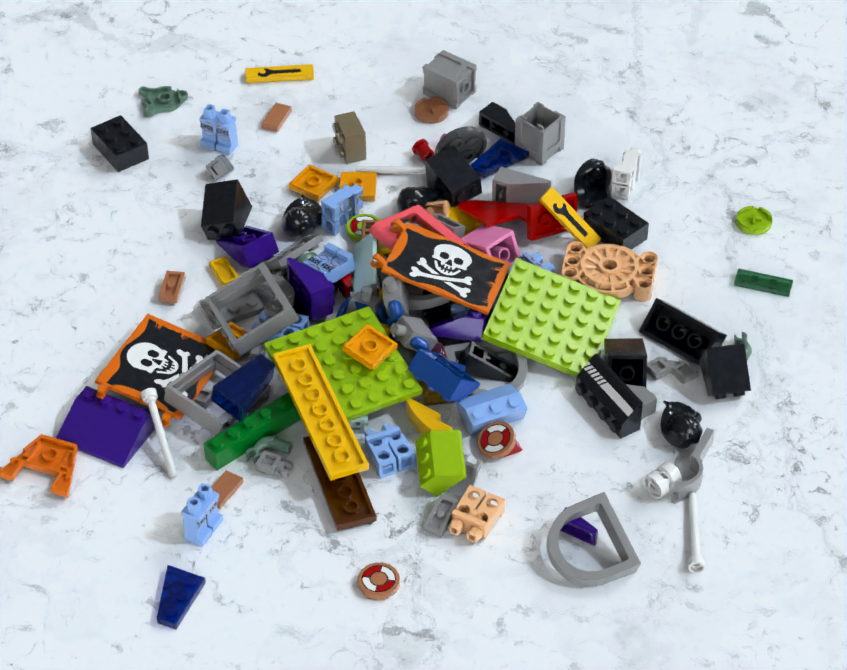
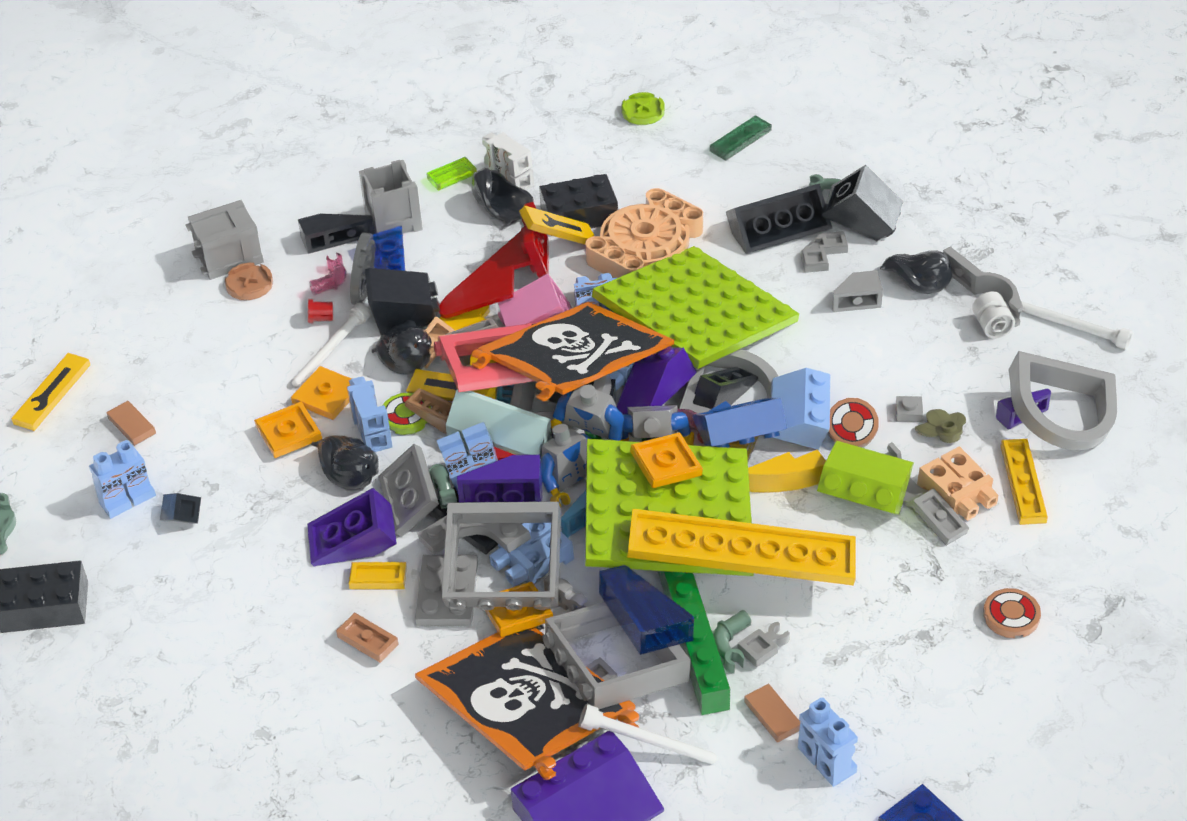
camera: 60 degrees left, 0 degrees up
black slope [201,179,252,240] -> none
reddish brown plate [303,436,377,531] -> none
dark tan brick [332,111,366,164] -> none
light blue hips [364,423,416,478] -> none
light grey slope [492,167,551,204] -> none
black slope [575,354,643,439] -> none
black slope [604,338,647,388] -> none
none -> clear neon green tile [426,157,477,191]
none -> light grey plate [896,396,923,422]
none -> olive plate [915,409,966,443]
none -> yellow tile [1000,438,1048,525]

